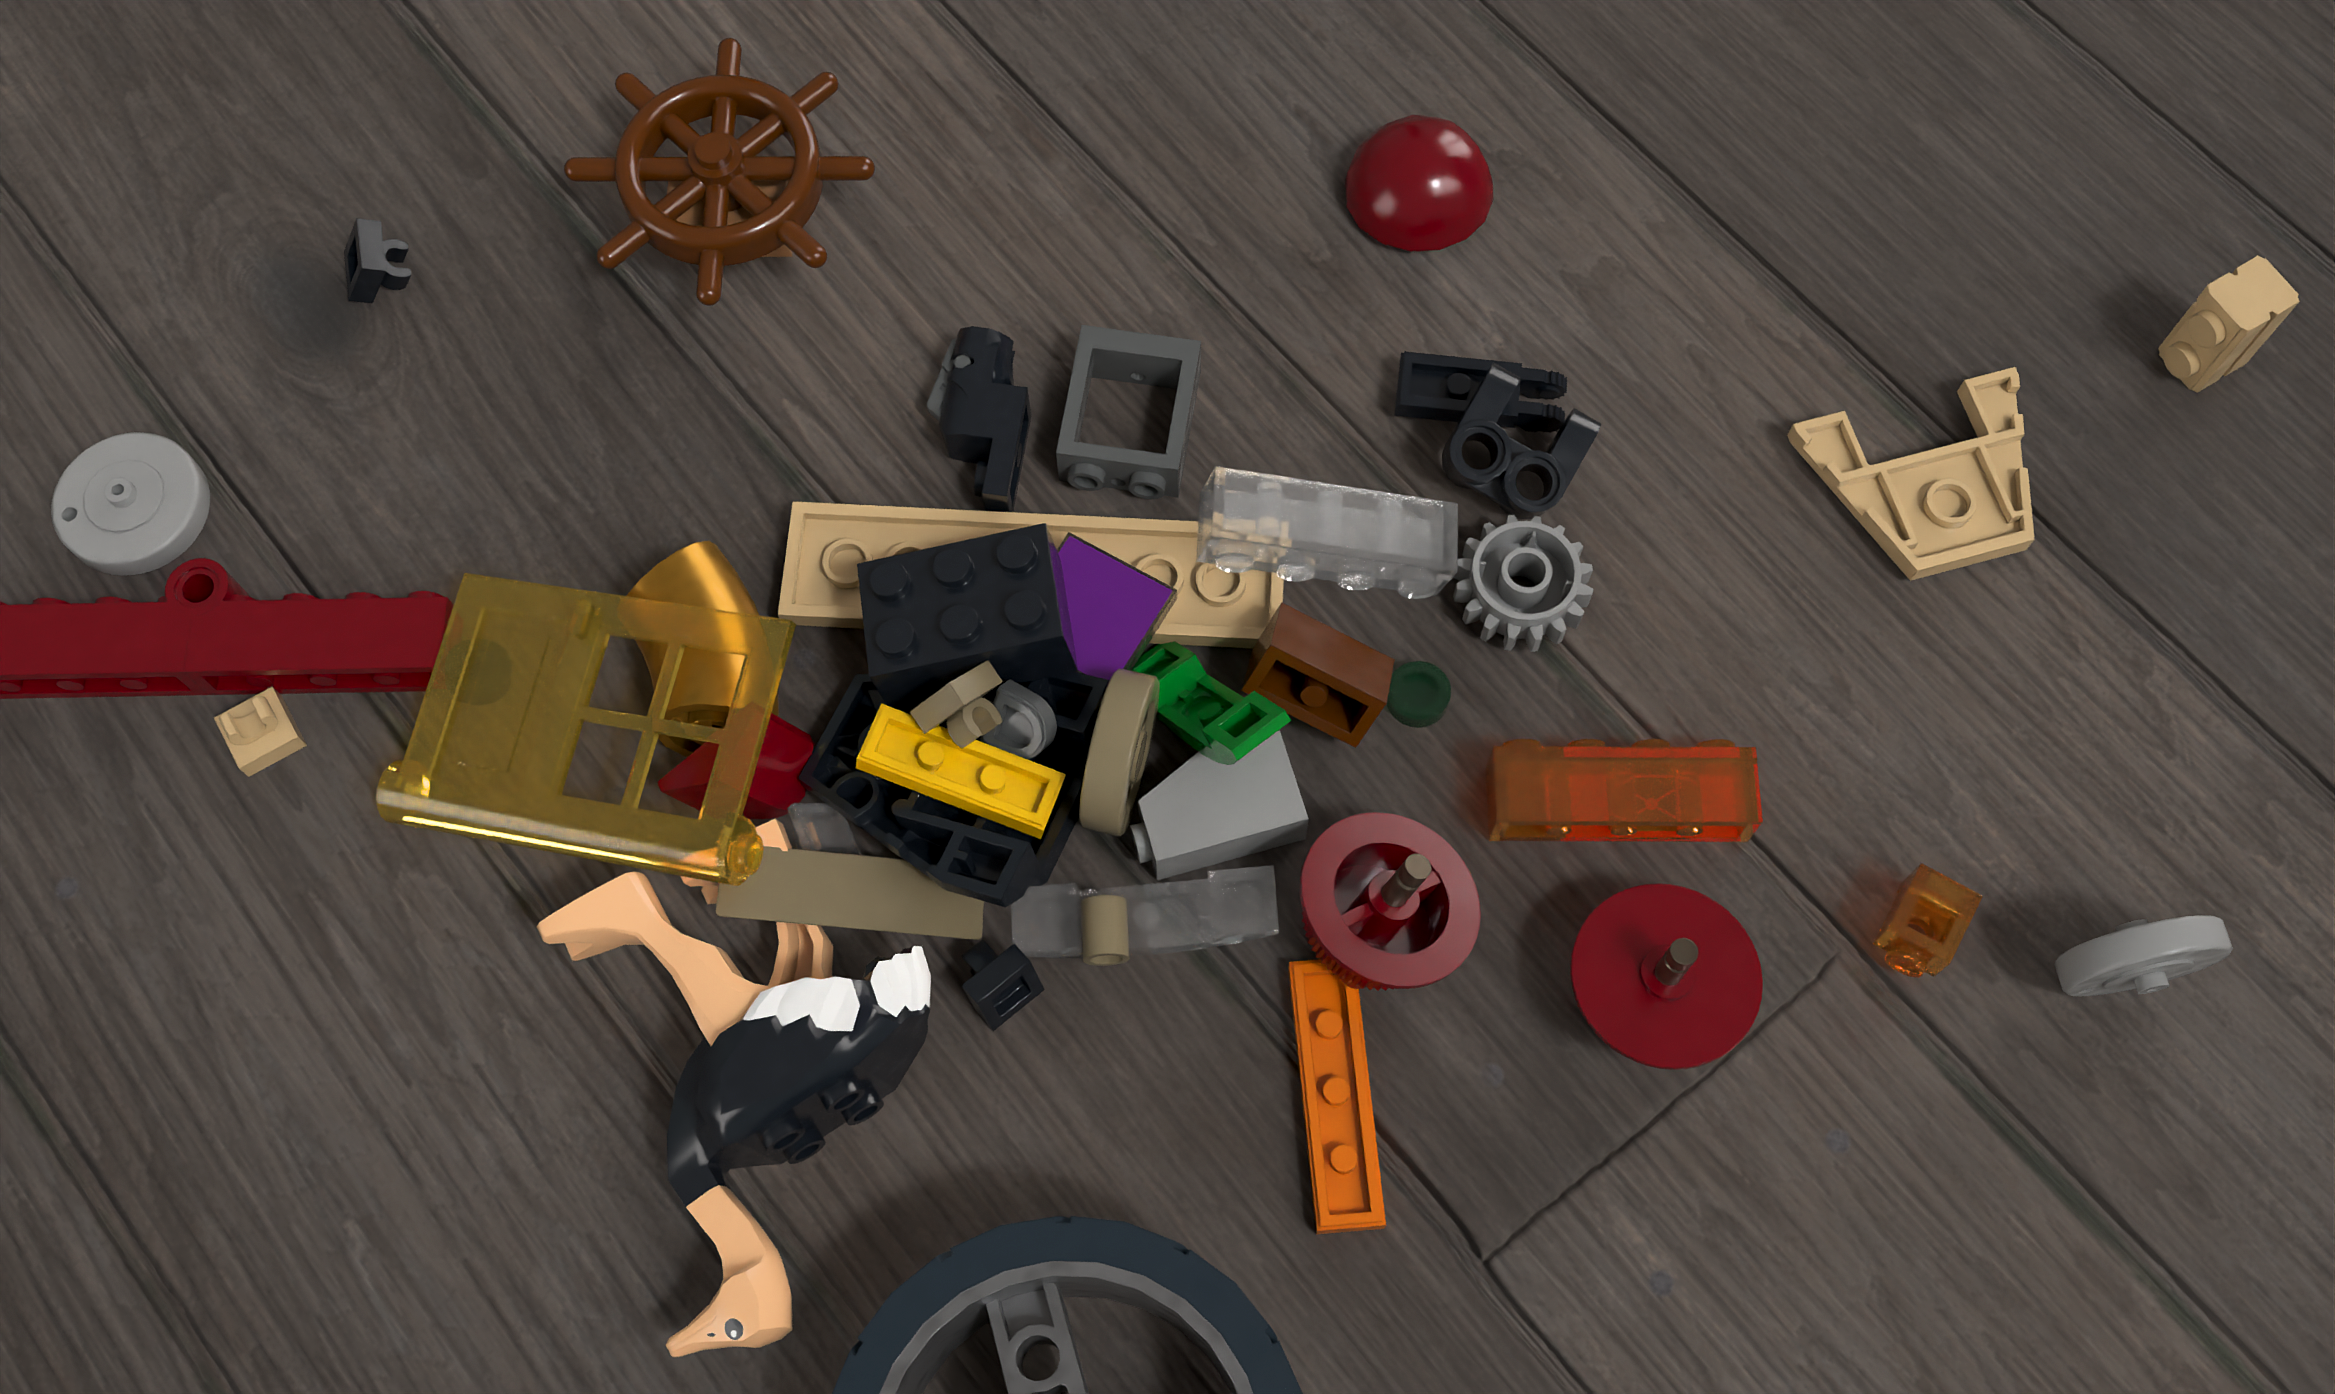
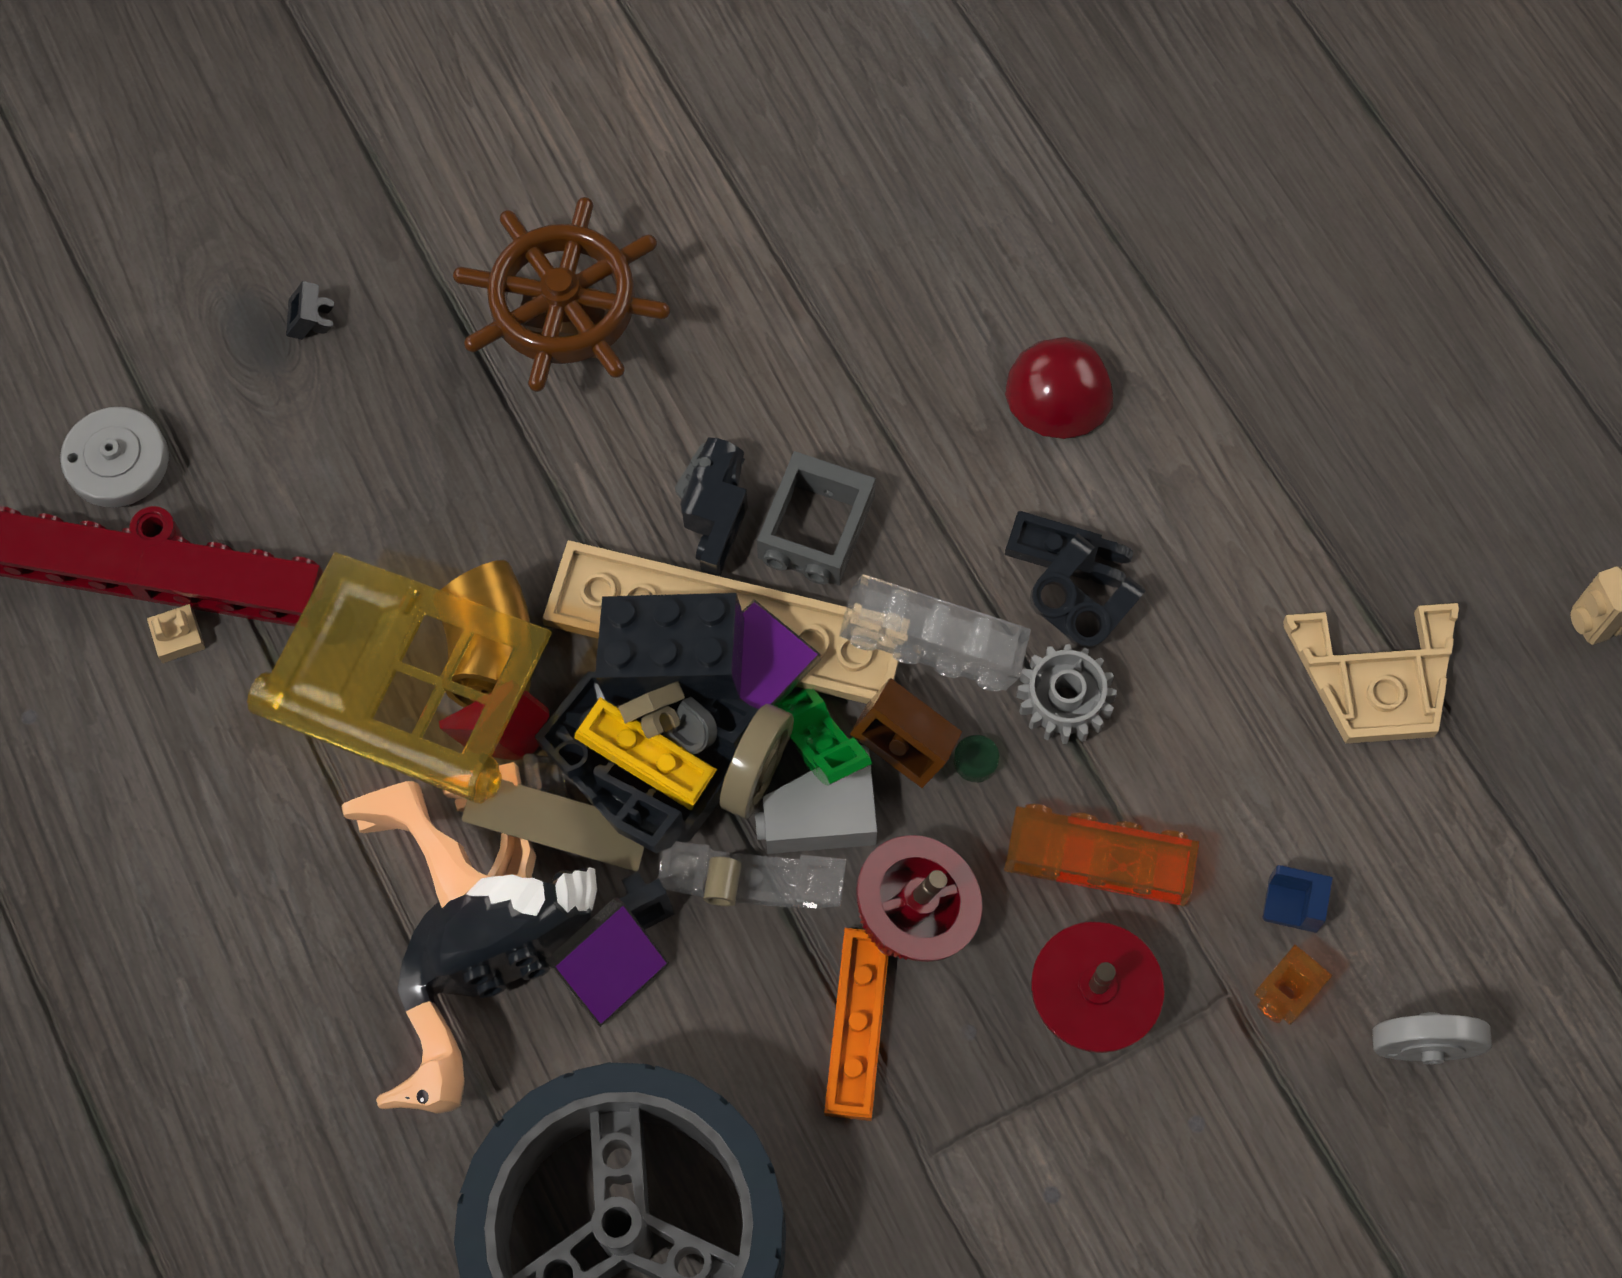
camera: 10 degrees right, 0 degrees up
none -> dark purple tile [545,897,669,1027]
none -> dark blue panel [1262,865,1333,933]

